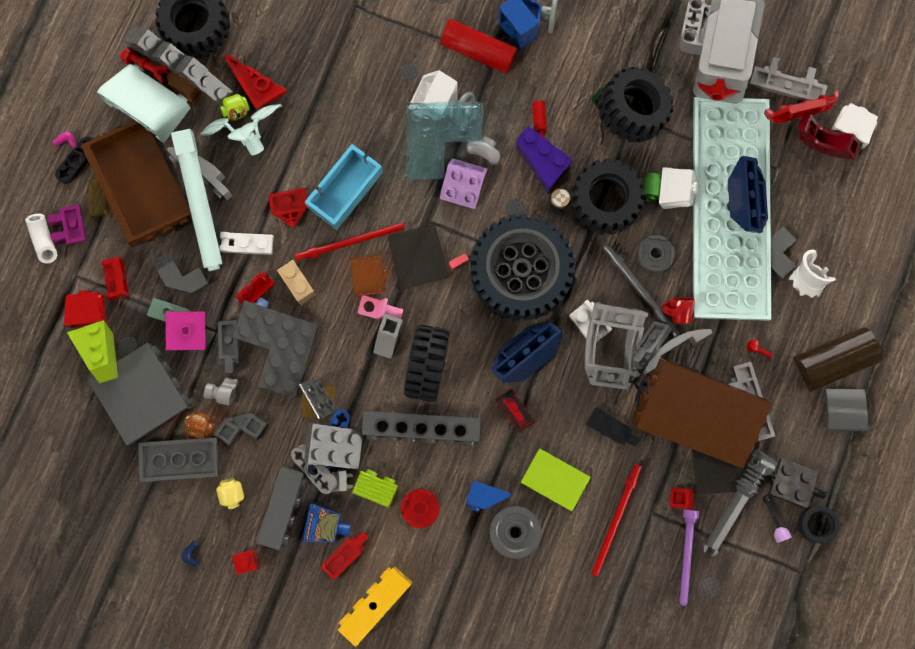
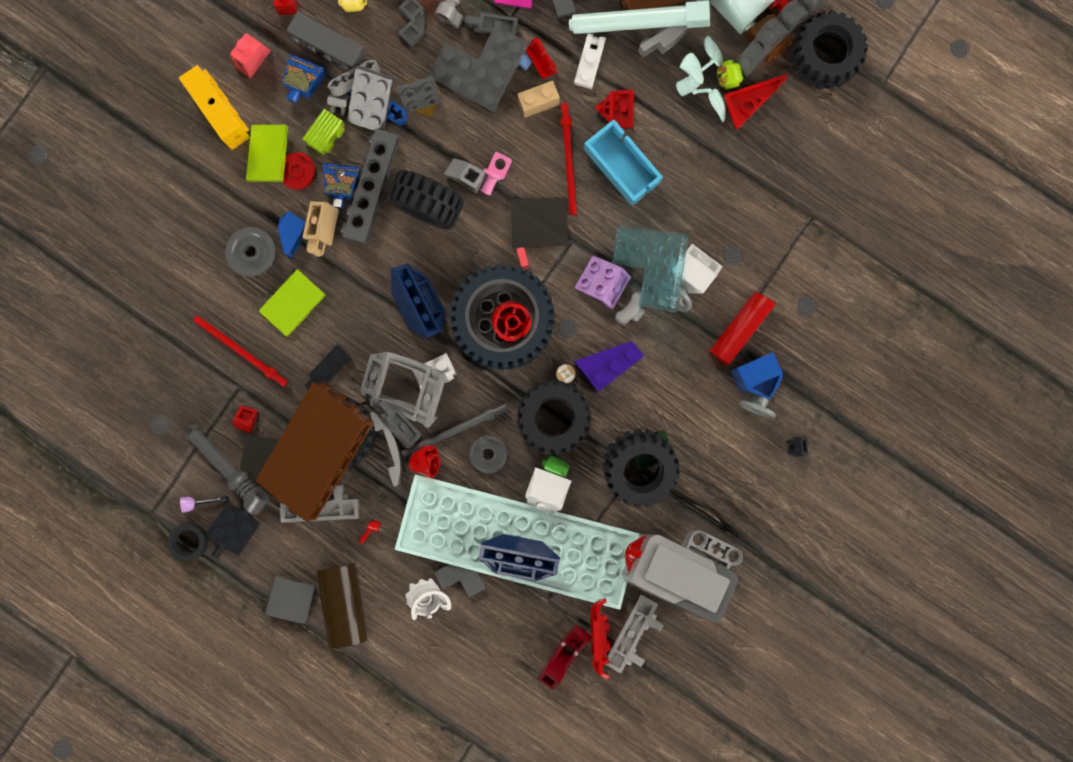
camera: 100 degrees right, 5 degrees up
red hinge [320,532,369,581] -> none
clear orange torso [350,255,388,298] -> none
slope [495,389,535,433] -> none
red cylinder [532,100,547,138] -> none
medium lavender piece [680,509,699,606] -> none
white torso [831,103,878,149] -> none
none -> coral torso [230,33,271,79]
none -> lime tile [246,125,288,182]
none -> tan brick [303,201,339,257]
none -> torso [323,163,361,209]
none -> red cylinder [491,301,531,341]

